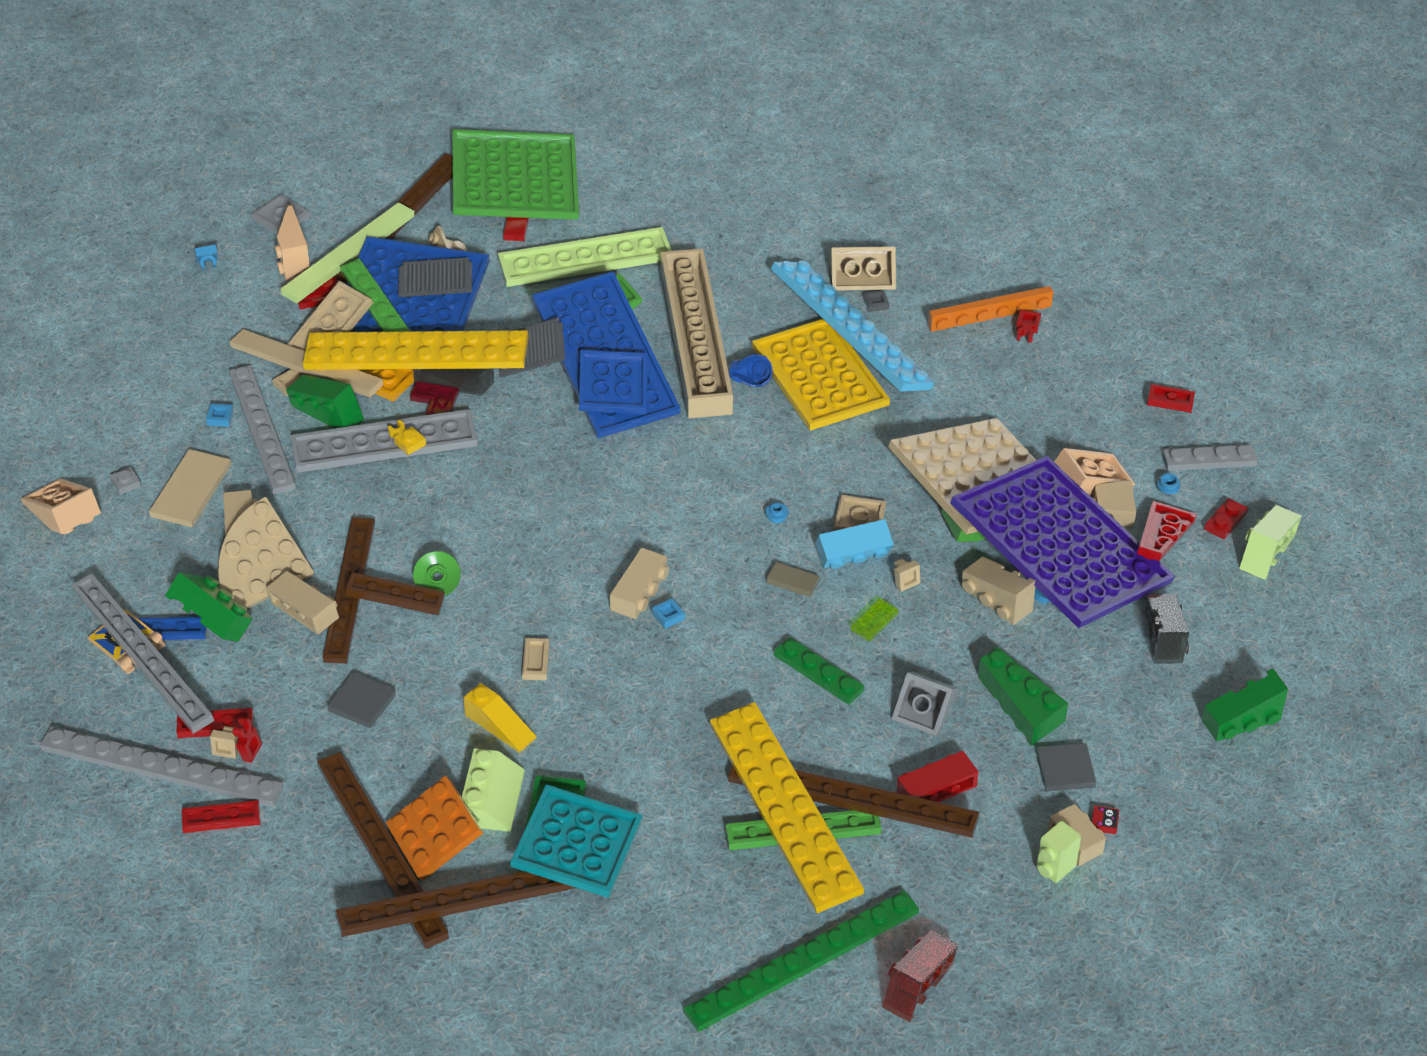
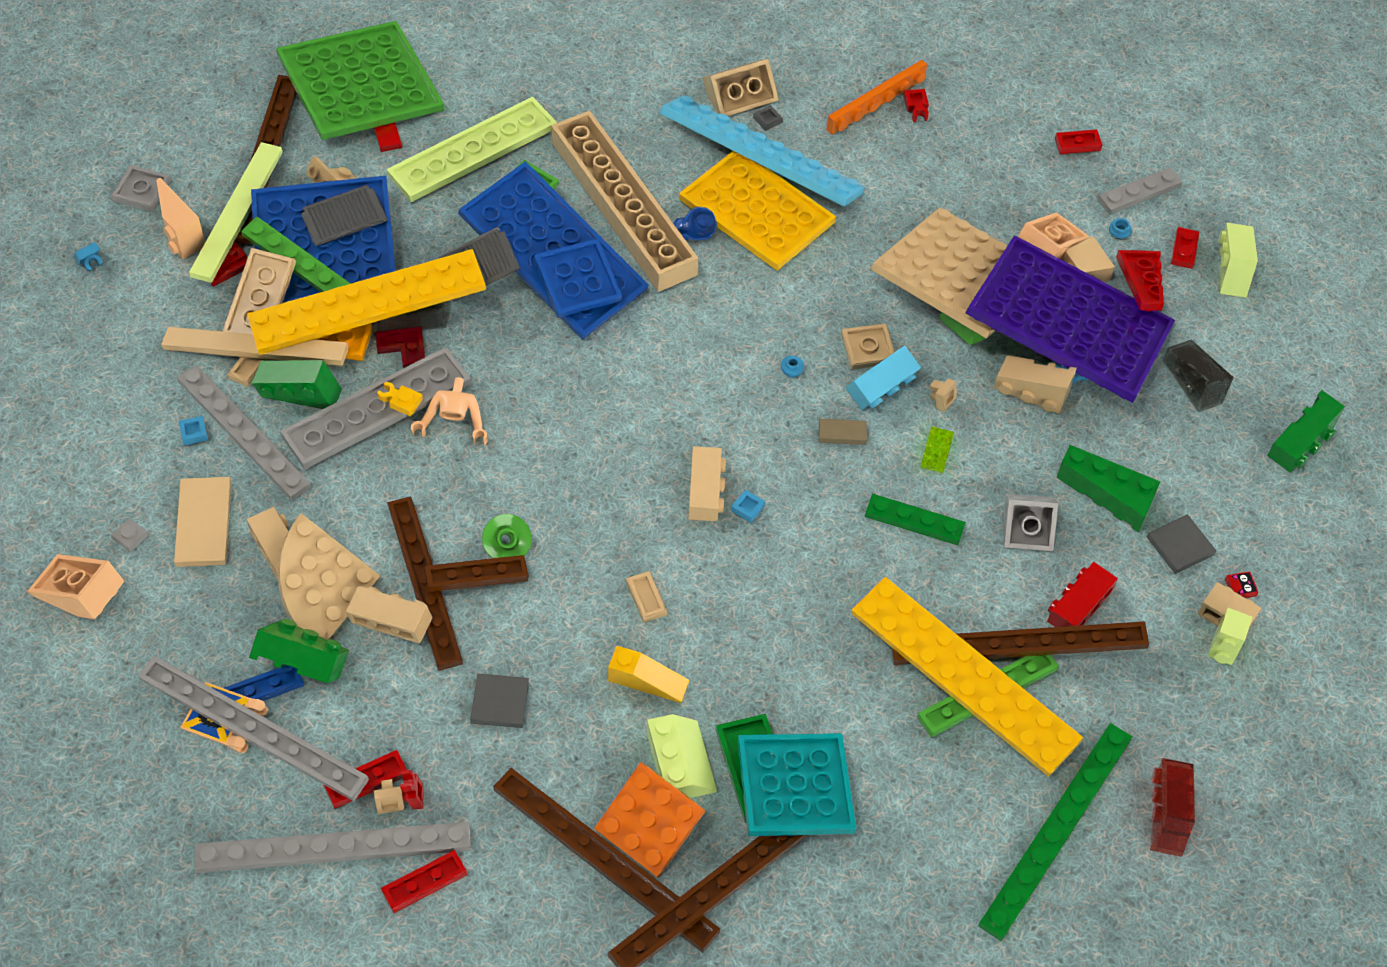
camera: 25 degrees left, 10 degrees up
none -> light nougat piece [411,377,488,445]

